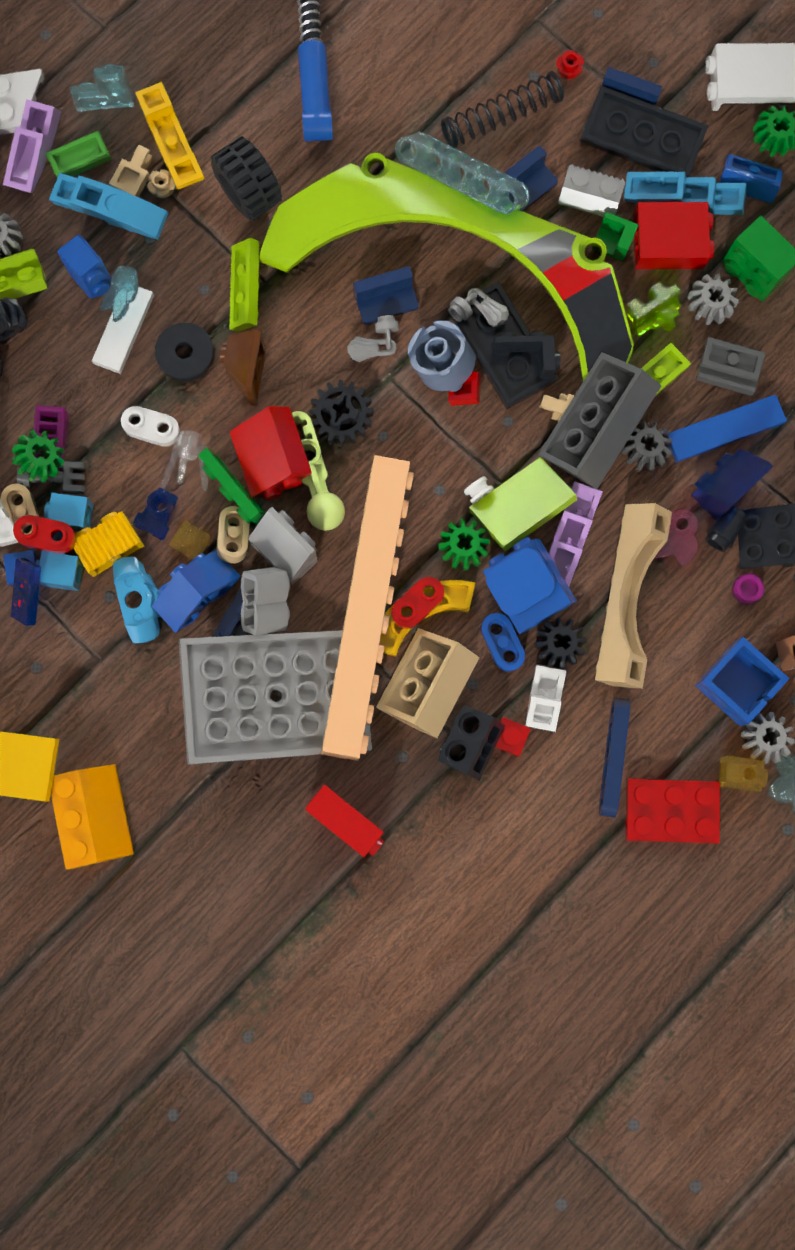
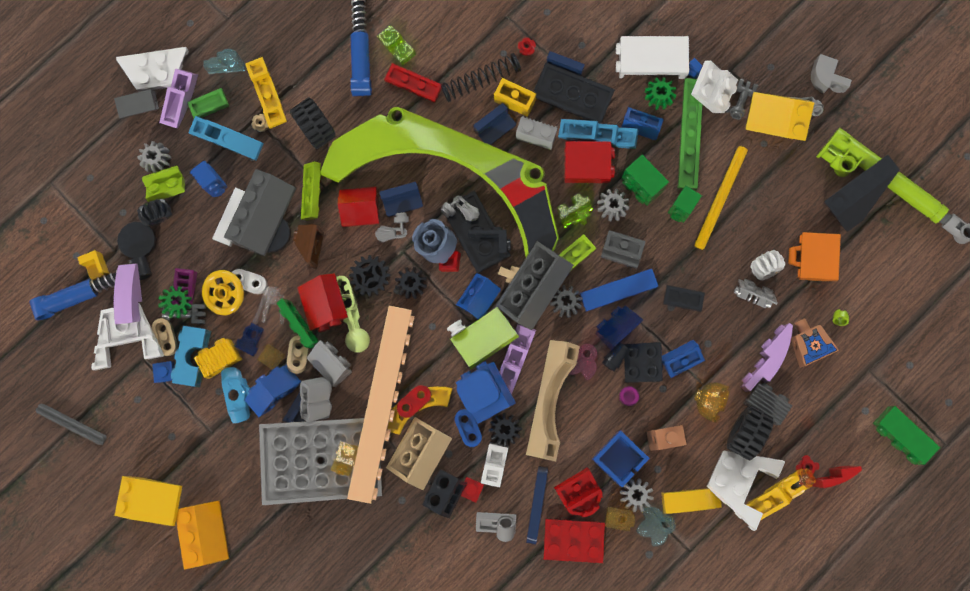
camera: 15 degrees right, 0 degrees up
clear blue tile [11,558,41,626] -> none
red plate [13,515,76,554] -> none
clear light blue plate [100,265,138,322] -> none
tan plate [109,145,153,197] -> none
red brick [305,784,385,857] -> none
clear light blue beam [395,132,530,214] -> none
green gear [438,519,490,570] -> none
green panel [592,212,638,262] -> none
none -> yellow plate [202,270,244,315]
none -> dark grey slope [224,169,296,256]
none -> clear yellow bracket [330,441,358,476]
none -> red slope [337,187,380,227]
none -> clear neon green slope [377,25,416,66]
none -> red tile [384,63,442,103]
none -> black gear [395,267,427,299]
none -> blue panel [456,273,501,320]
none -> light grey plate [476,512,516,542]
none -> yellow brick [494,78,536,117]
none -> red slope [554,467,603,517]

